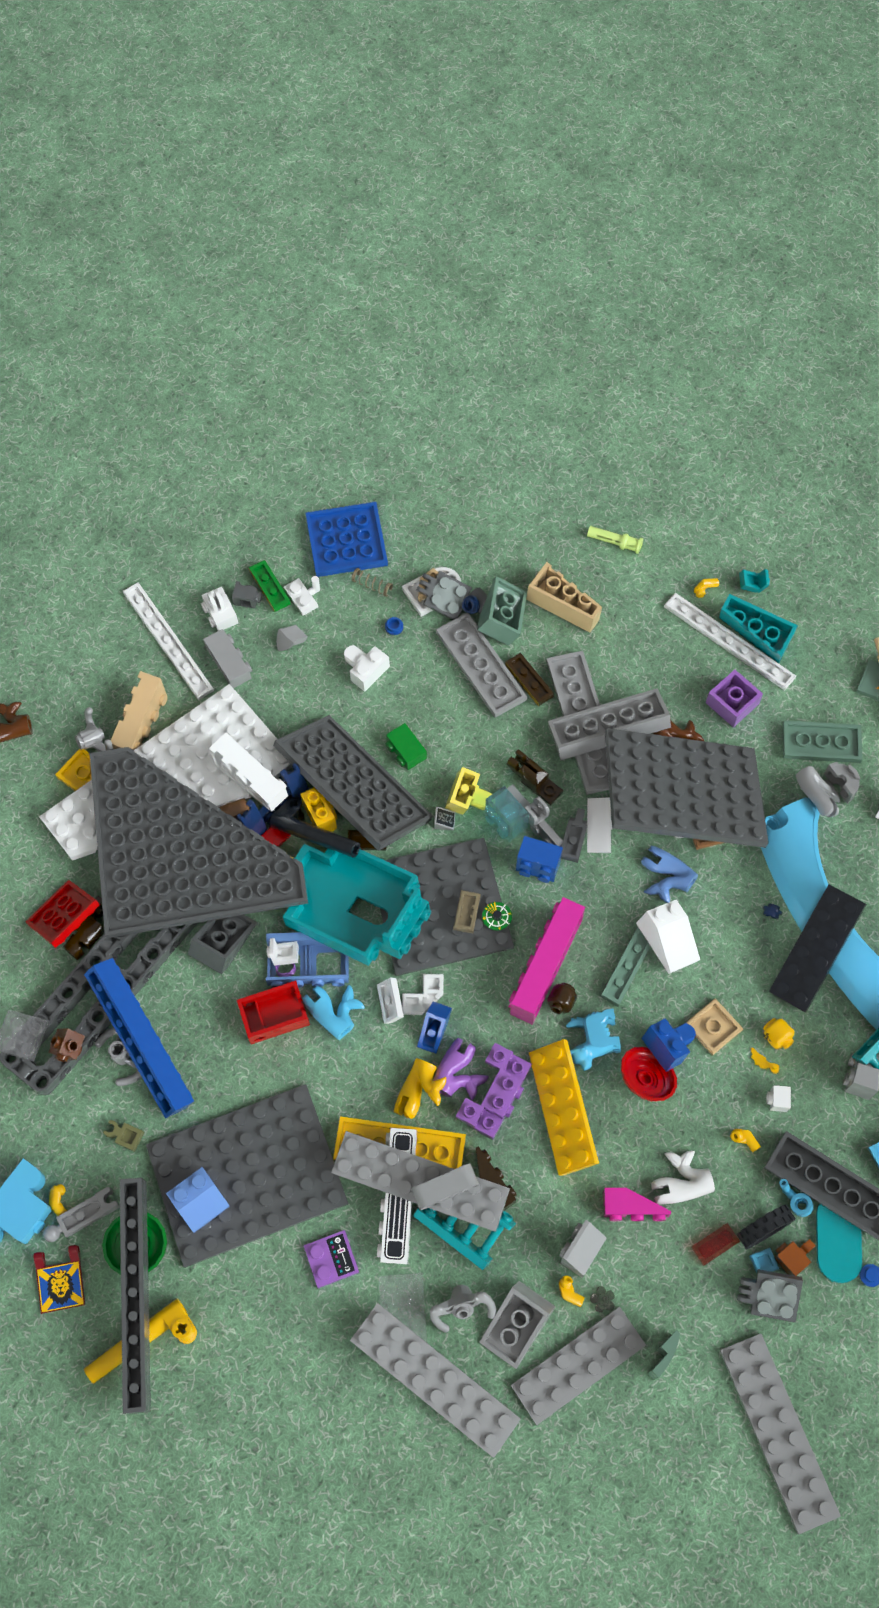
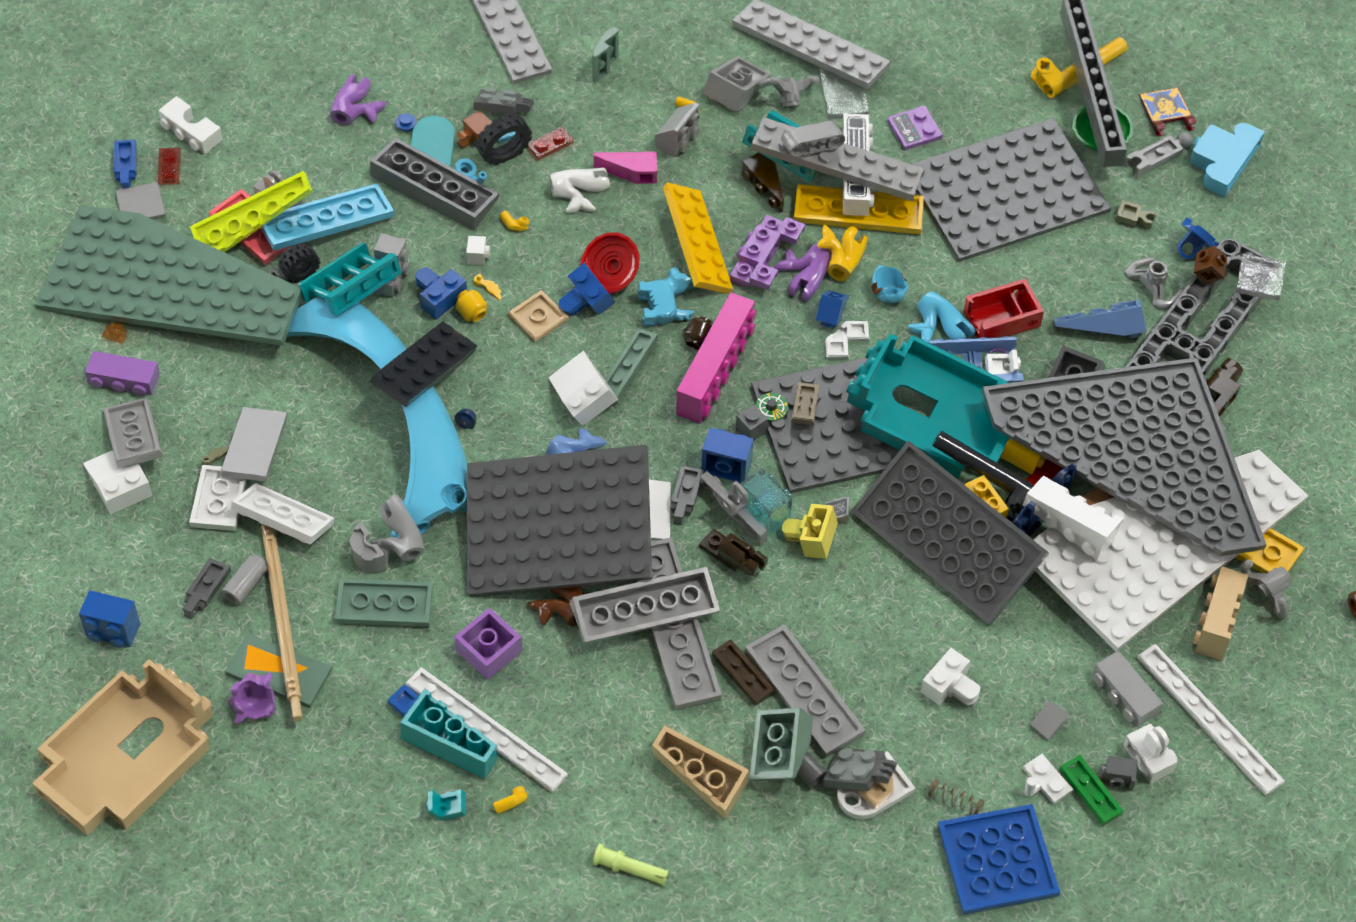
camera: 175 degrees right, 10 degrees down
red plate [25,880,100,948] -> none
yellow arm [48,1184,67,1217] -> none
blue brick [84,958,194,1119] -> none
medium blue slope [166,1167,230,1233] -> none
white plate [377,978,404,1024] -> none
blue plate [385,617,403,635] -> none
green brick [385,723,427,770] -> none
dark blue plate [462,595,480,614] -> none
light grey plate [511,1307,646,1426] -> none
clear smoke plant [590,1286,615,1313] -> none
none -> blue plate [388,684,419,717]
none -> blue brick [415,267,467,320]
none -> dark grey brick [736,404,768,441]
none -> medium azure hair [871,265,909,304]
none -> medium blue wedge [1054,299,1146,338]
none -> blue tile [1177,217,1219,259]

